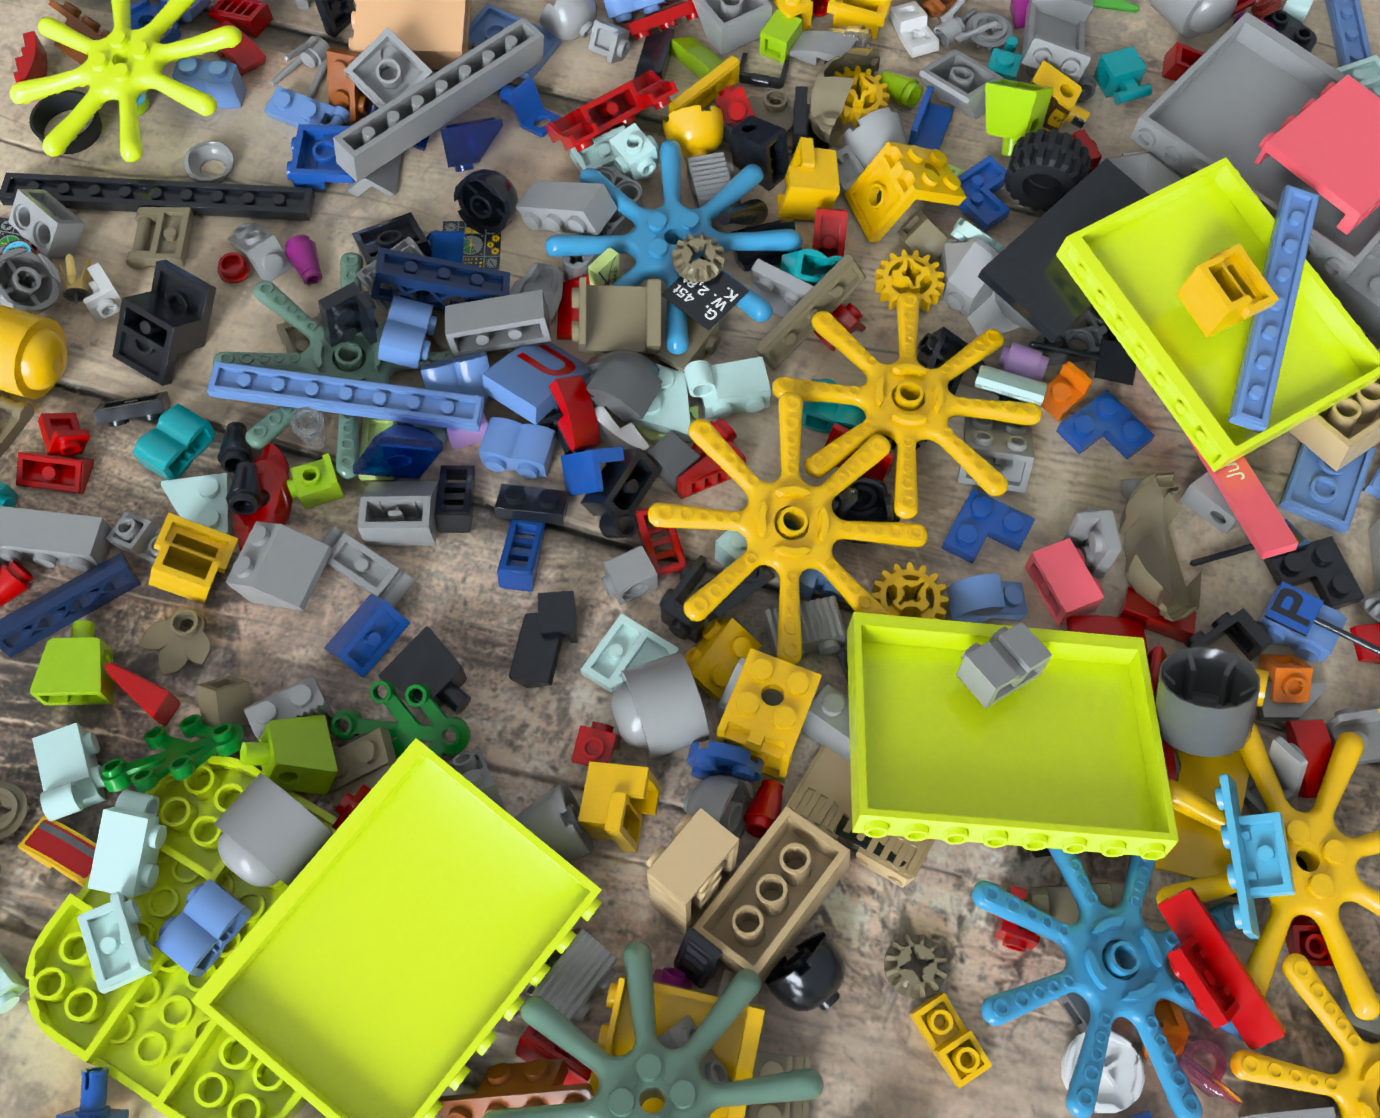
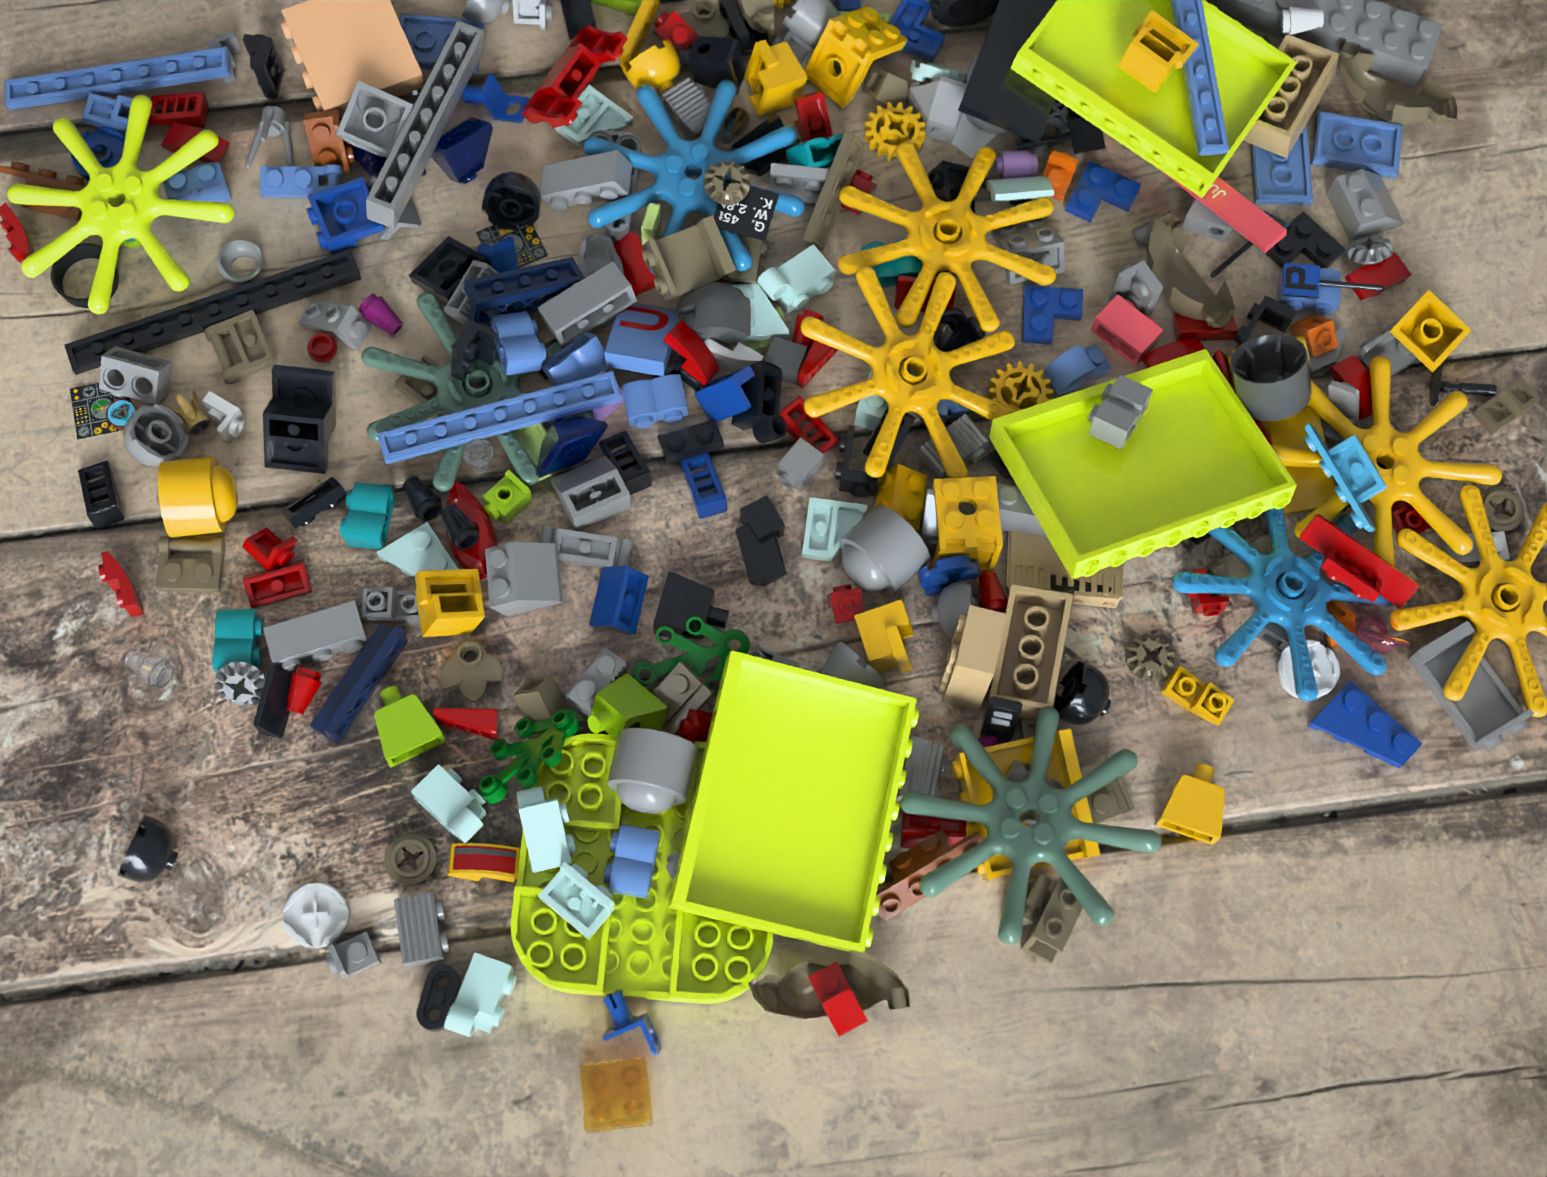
camera: 30 degrees left, 5 degrees up
light aqua brick [609,123,660,181] -> none

